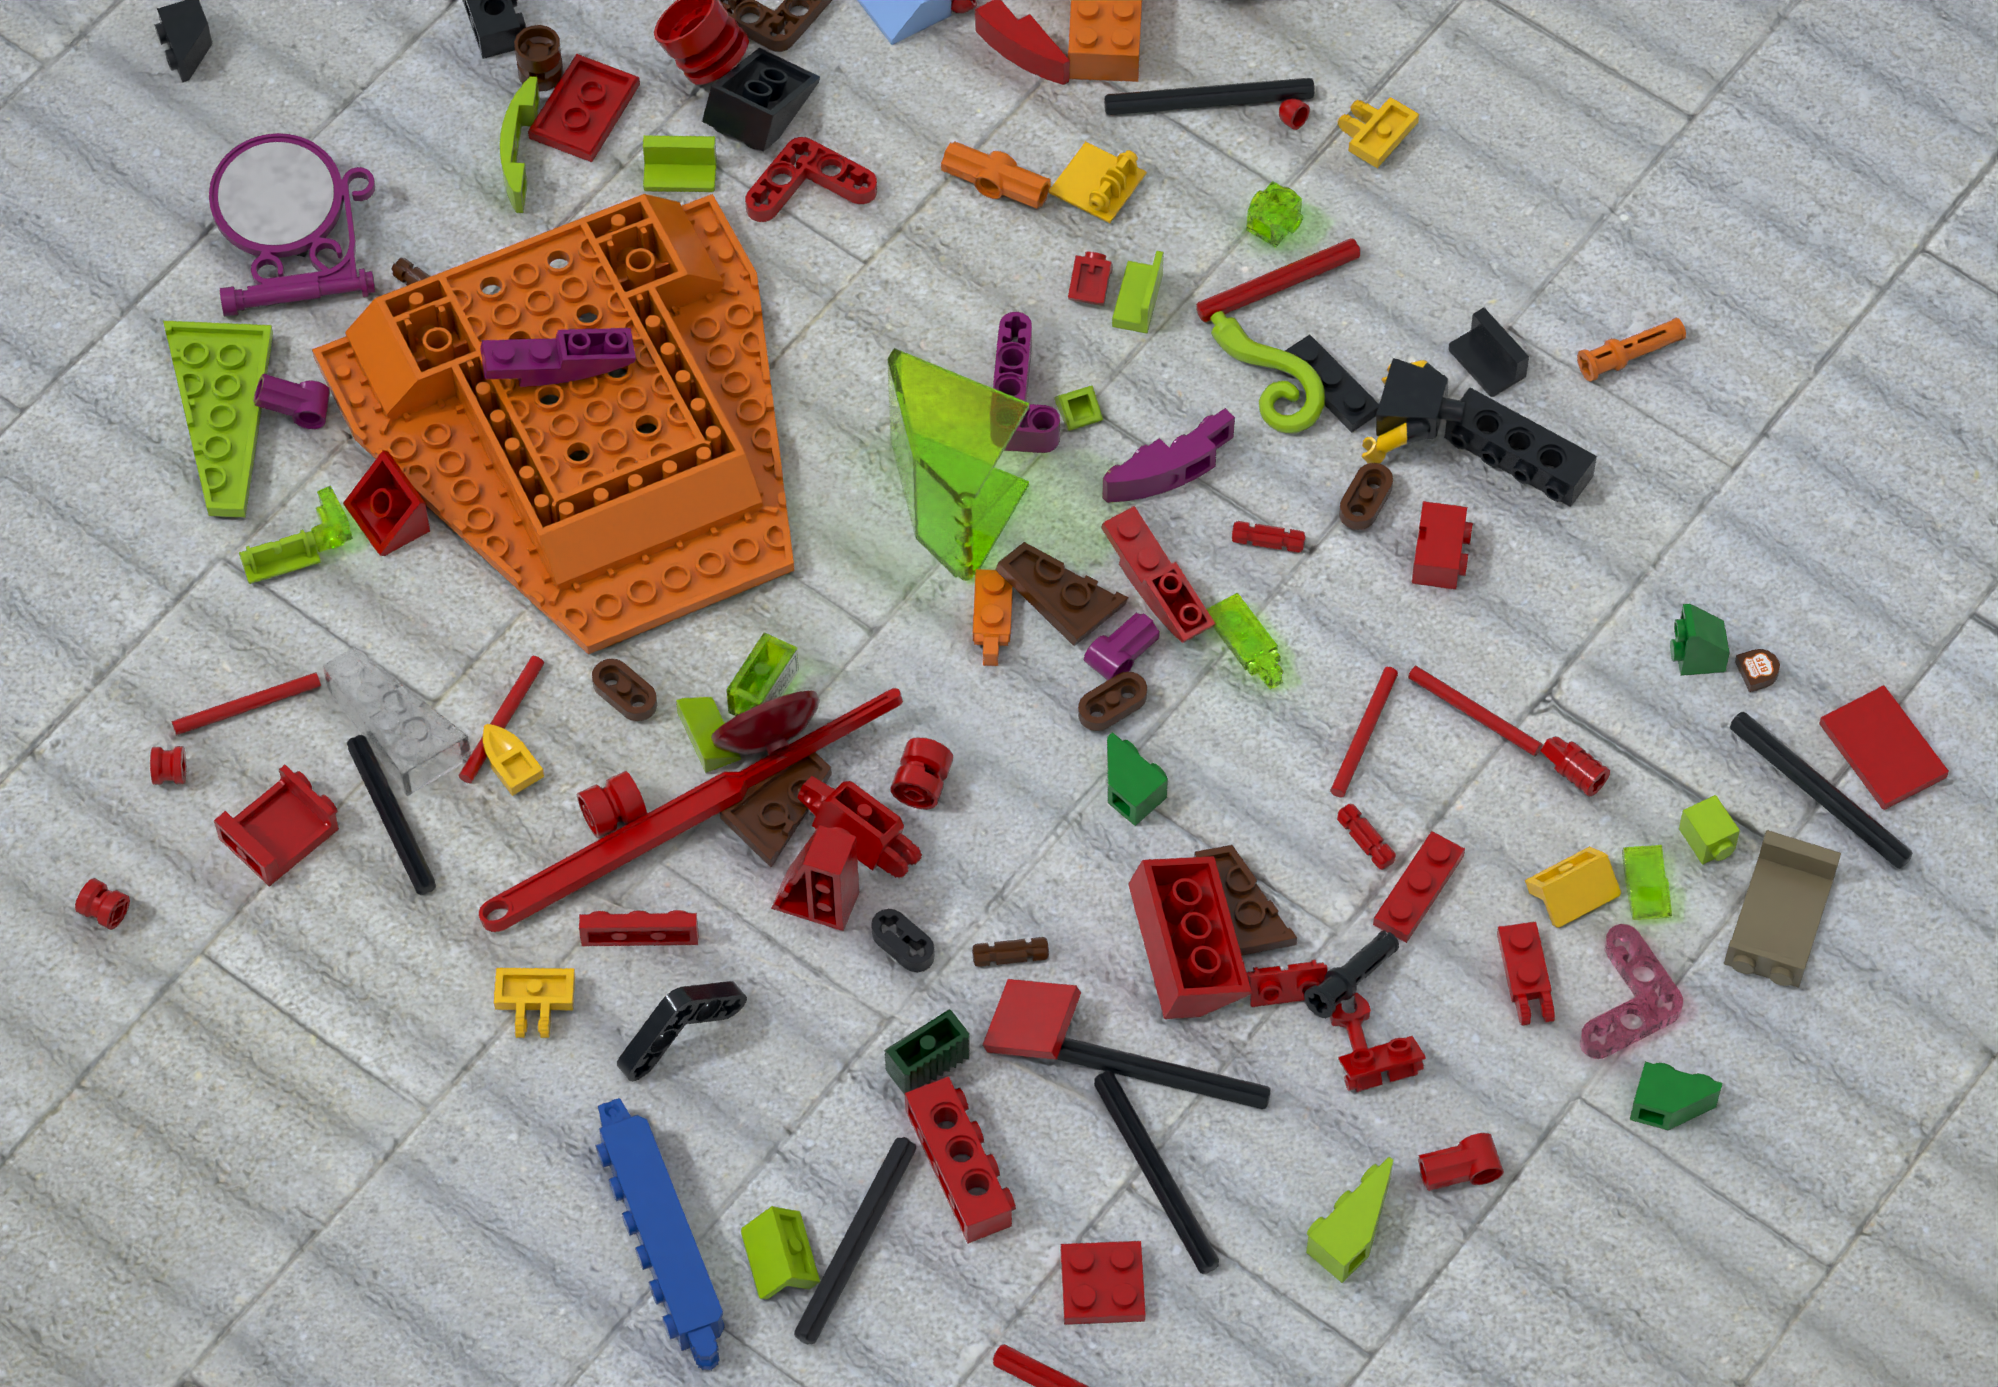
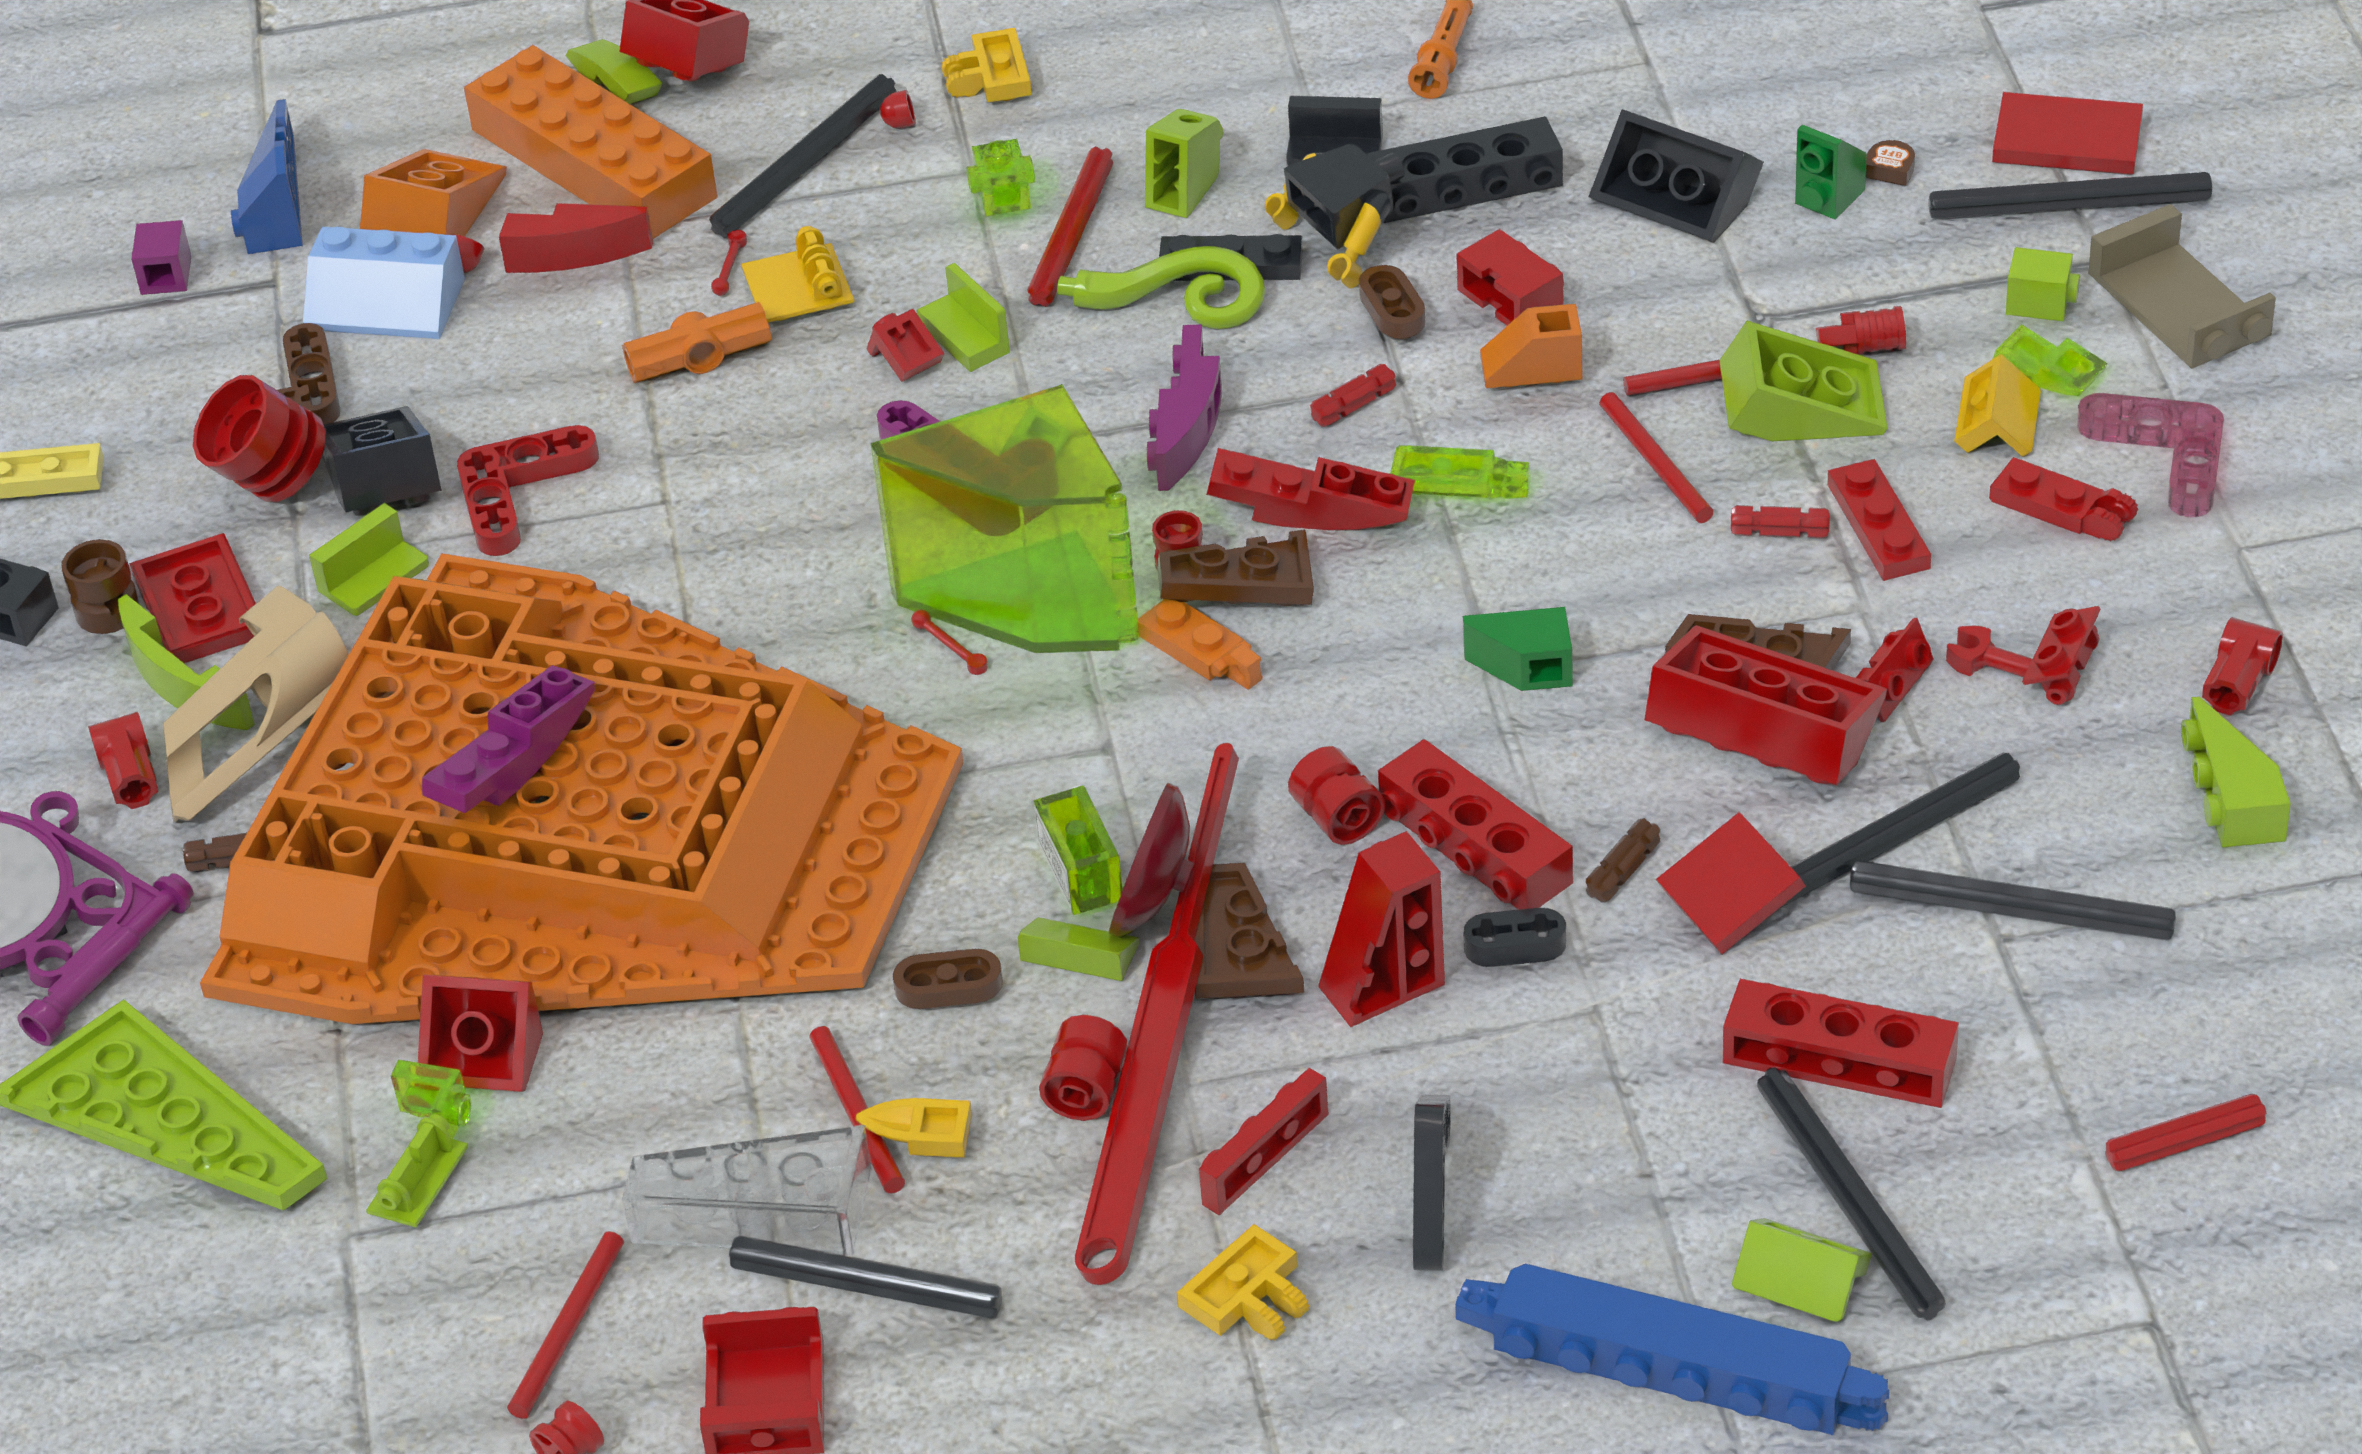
camera: 45 degrees left, 15 degrees down
magenta piece [253,374,330,429] -> none
red hinge [797,776,922,878] -> none
dark green brick [884,1009,970,1095] -> none
red plate [1060,1241,1146,1325] -> none
reddish brown plate [1078,672,1147,731] -> none
magenta piece [1084,612,1160,680] -> none
black pin [1304,930,1399,1019] -> none
green slope [1630,1061,1723,1131] -> none
none -> red piece [88,712,159,809]
none -> tan panel [163,585,349,823]
none -> red hinge [711,230,747,296]
none -> red hinge [911,609,988,675]
none -> lime torso [1145,109,1224,218]
none -> red wheel [1152,510,1203,572]
none -> red brick [1378,739,1573,910]
none -> orange slope [1480,304,1583,388]
none -> black slope [1588,109,1764,243]
none -> lime slope [1719,320,1888,442]

